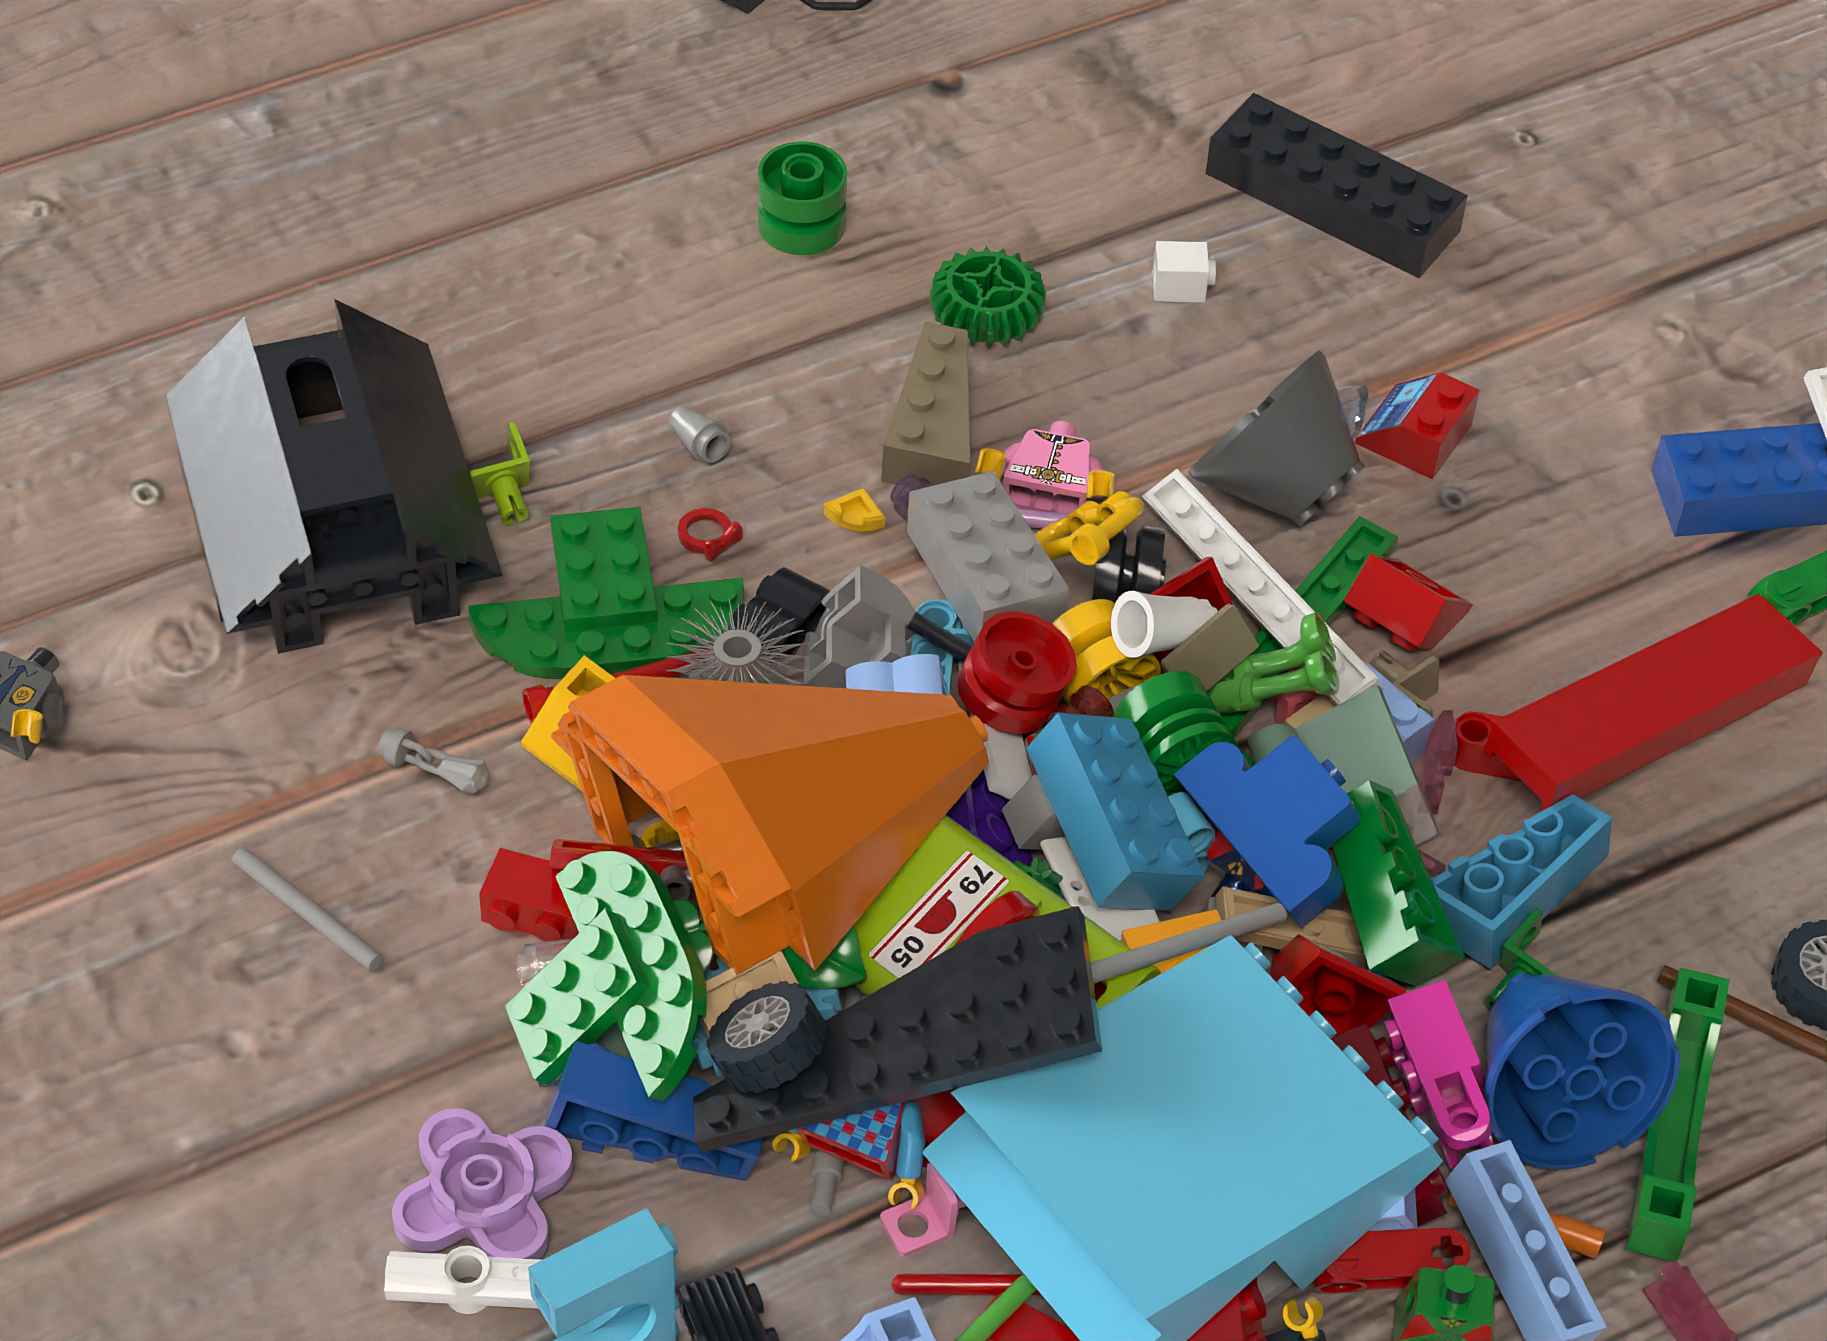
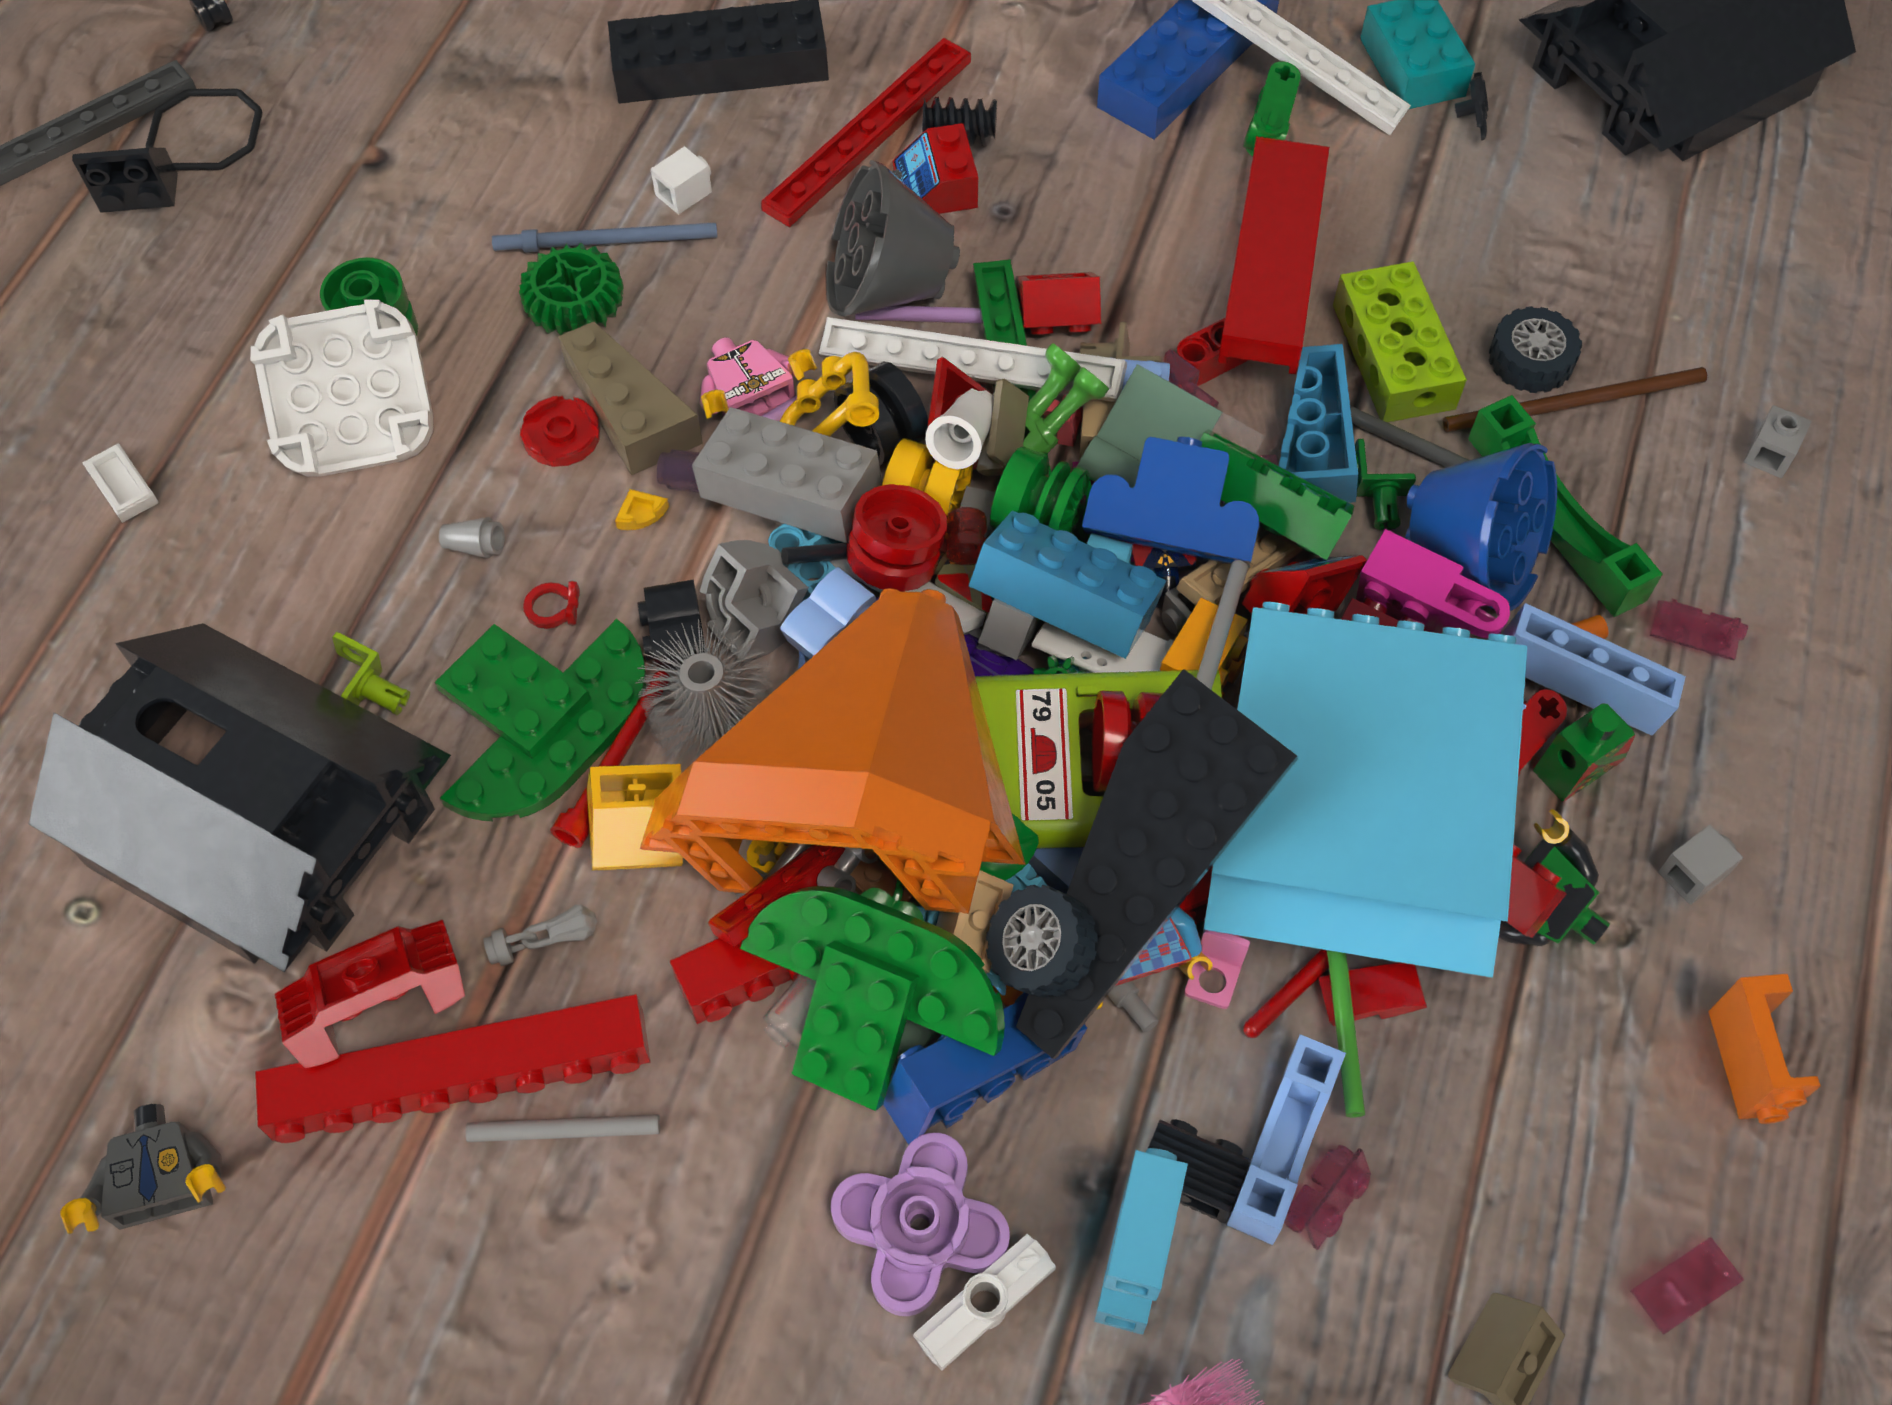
camera: 40 degrees left, 10 degrees up
none -> white tile [82,443,159,523]
none -> white tile [250,300,433,477]
none -> red brick [255,994,651,1143]
none -> red plate [274,920,465,1068]
none -> sand blue bar [492,223,718,253]
none -> red tile [520,396,600,467]
none -> red tile [761,38,971,228]
none -> lavender bar [855,306,982,323]
none -> black piece [922,97,997,147]
none -> lime brick [1333,261,1467,423]
none -> dark grey bar [1350,406,1469,467]

